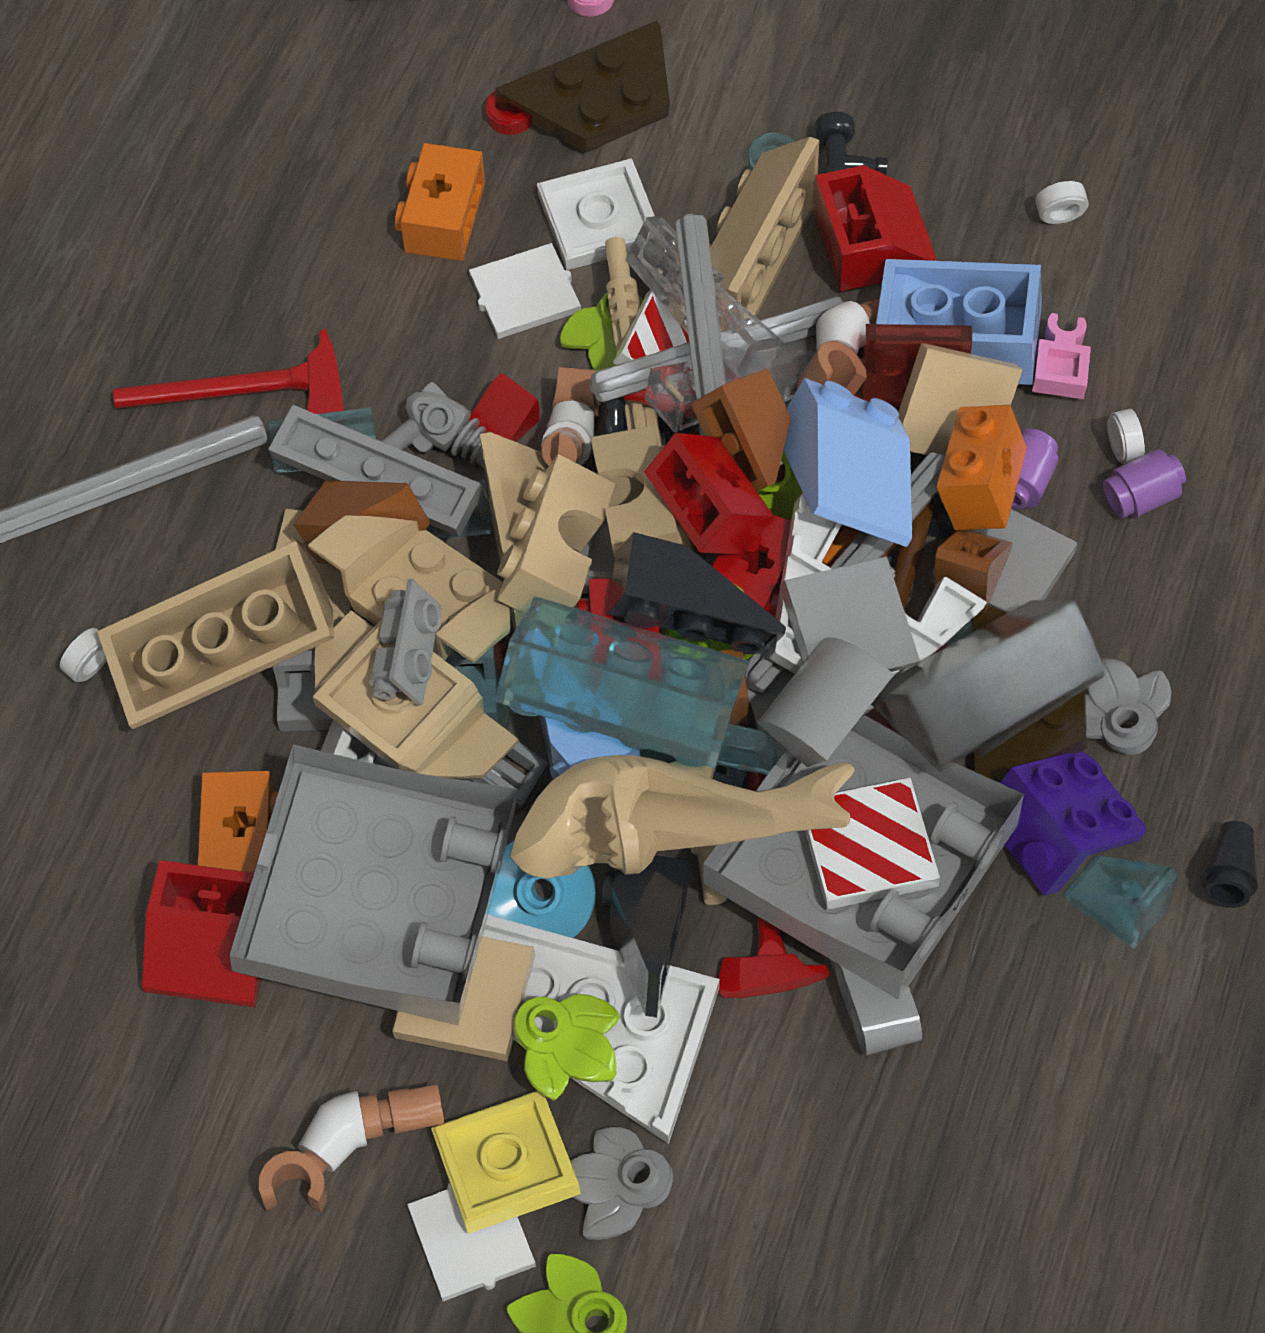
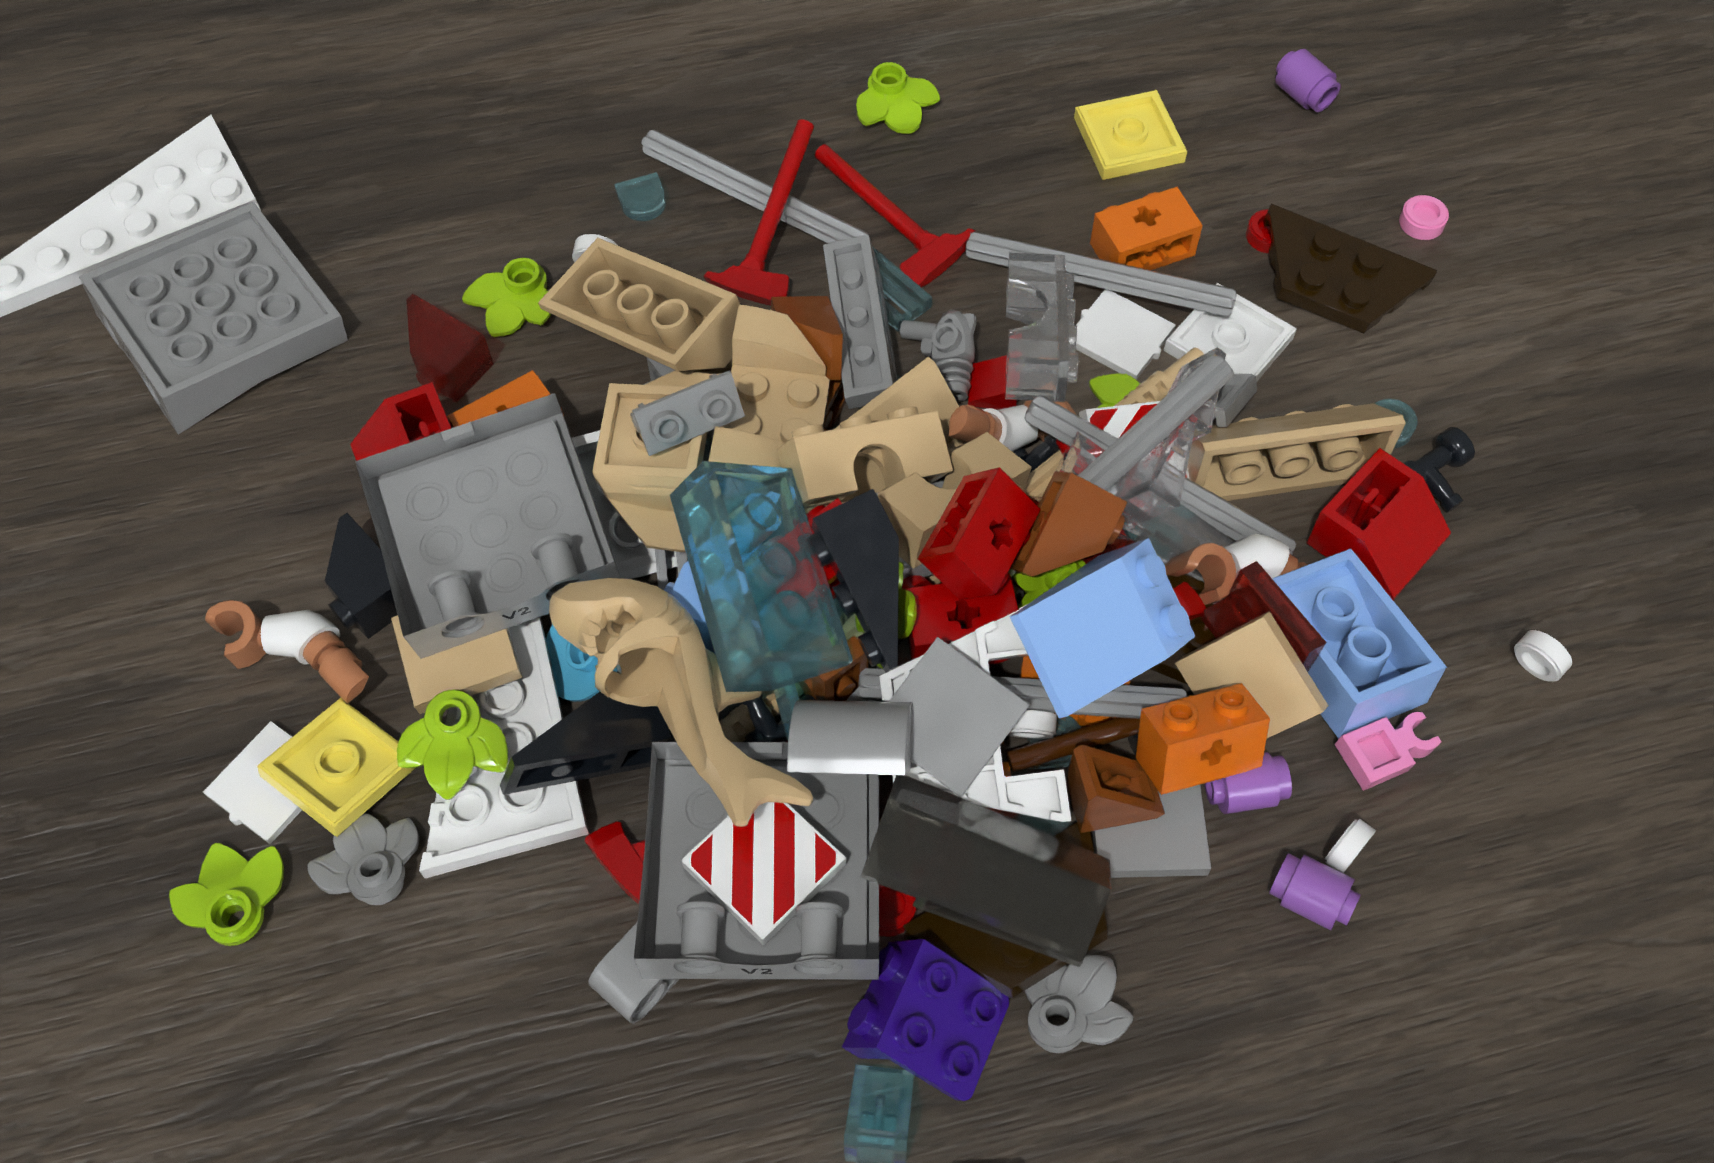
camera: 55 degrees right, 0 degrees up
none -> black slope [325,513,398,639]
none -> clear red slope [406,294,494,402]
none -> lime plate [462,258,551,337]
none -> clear light blue tile [614,172,666,221]
none -> red piece [703,119,814,306]
none -> lime plate [856,62,940,134]
none -> light grey axle [966,231,1236,316]
none -> clear arch [1005,252,1078,402]
none -> light yellow tile [1074,90,1187,180]

